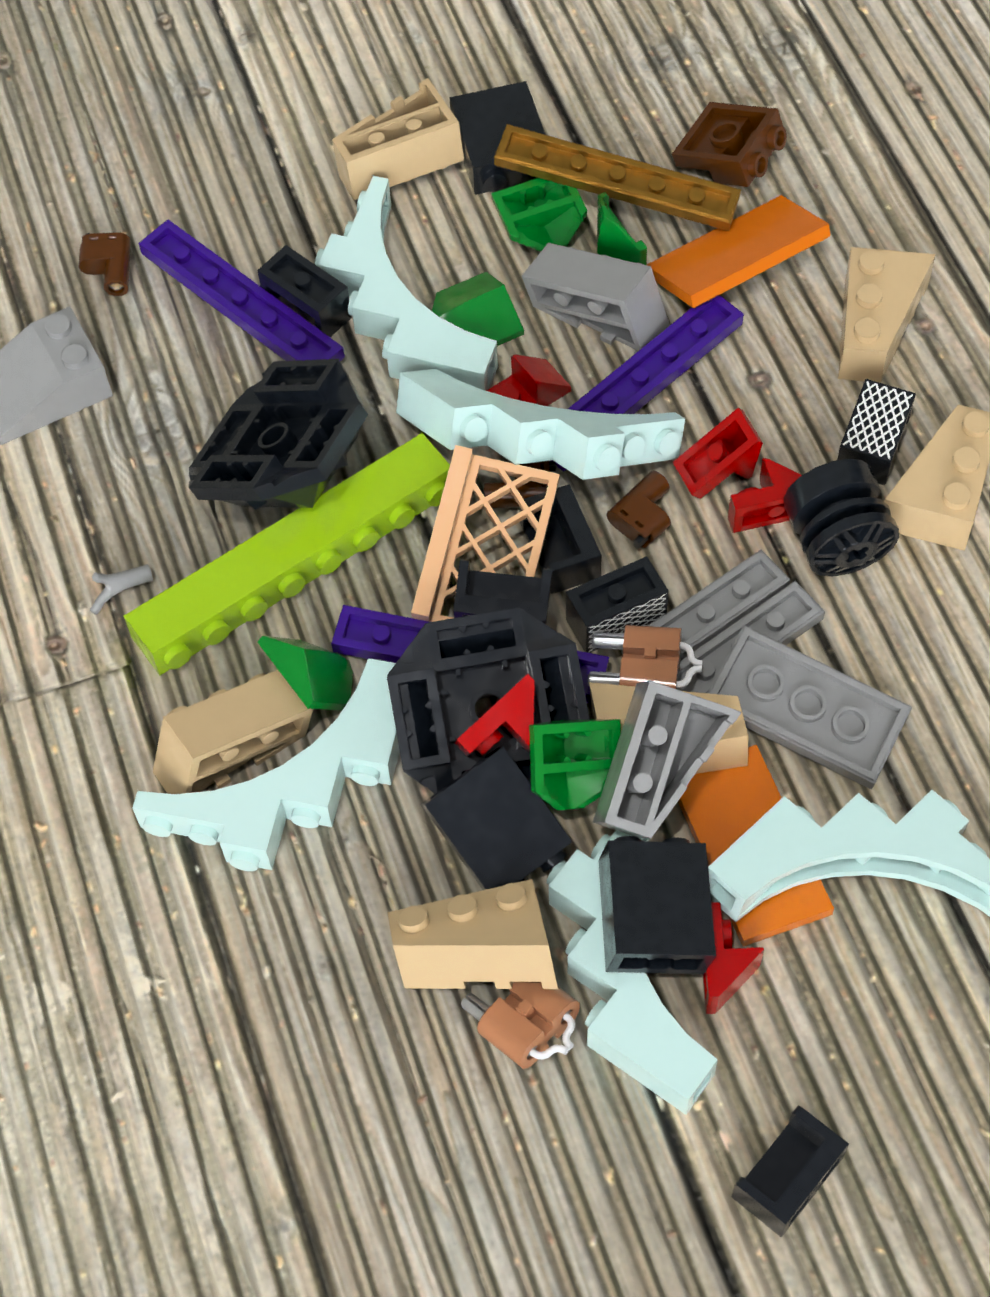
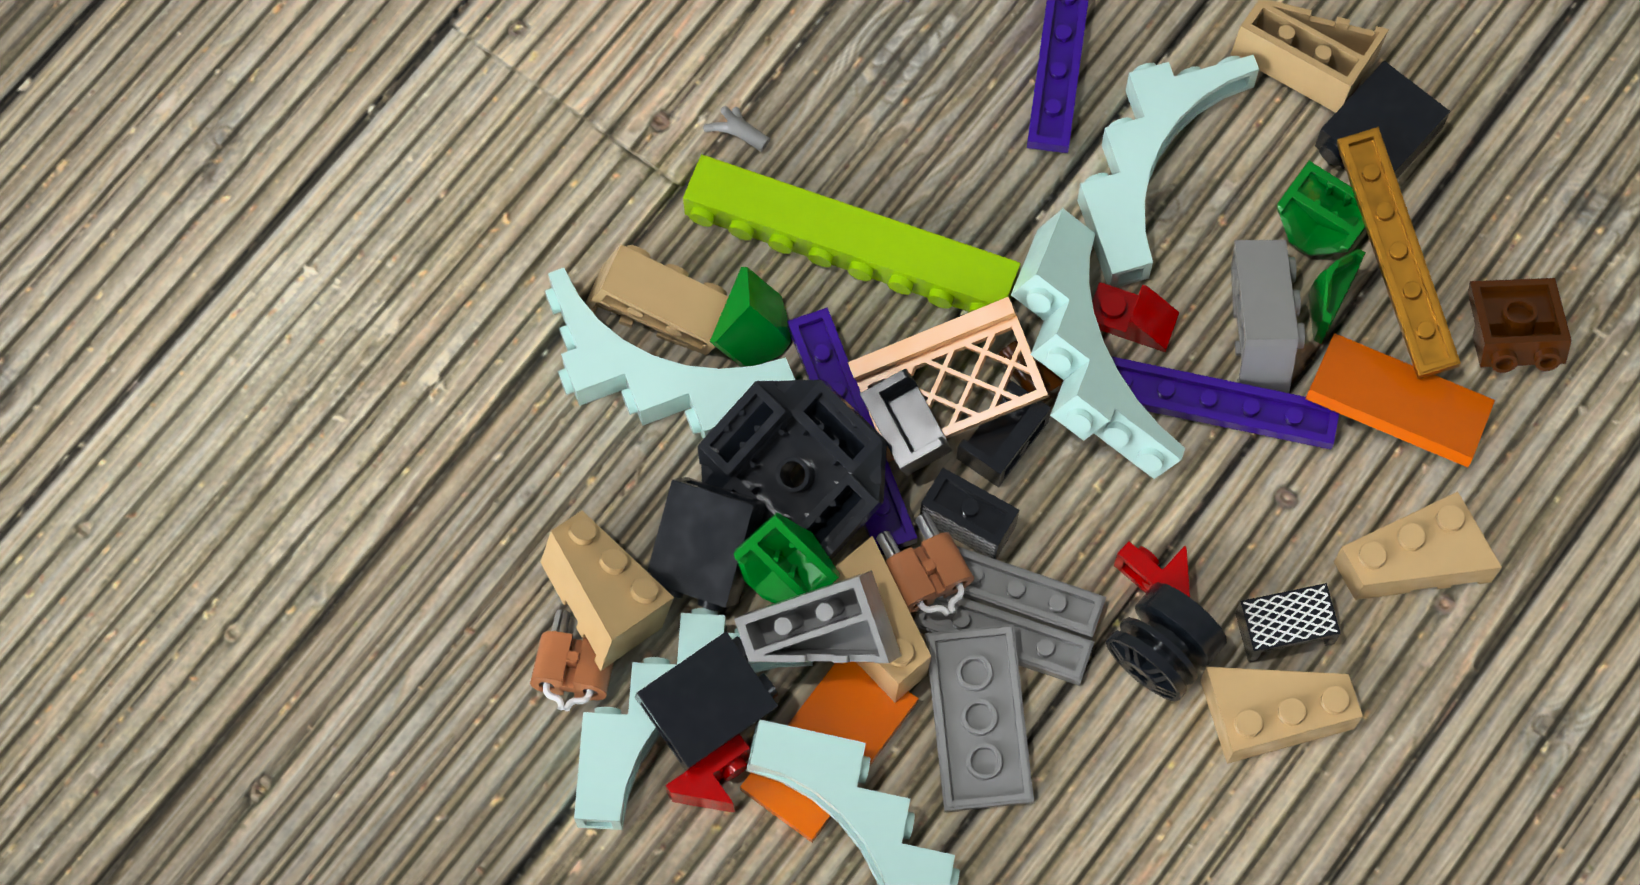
camera: 55 degrees right, 10 degrees up
black piece [188,359,368,510] -> none
black panel [257,245,352,337] -> none
green slope [432,272,524,346] -> none
red slope [455,674,535,757] -> none
reddish brown piece [606,470,671,549] -> none
red slope [673,407,763,499] -> none

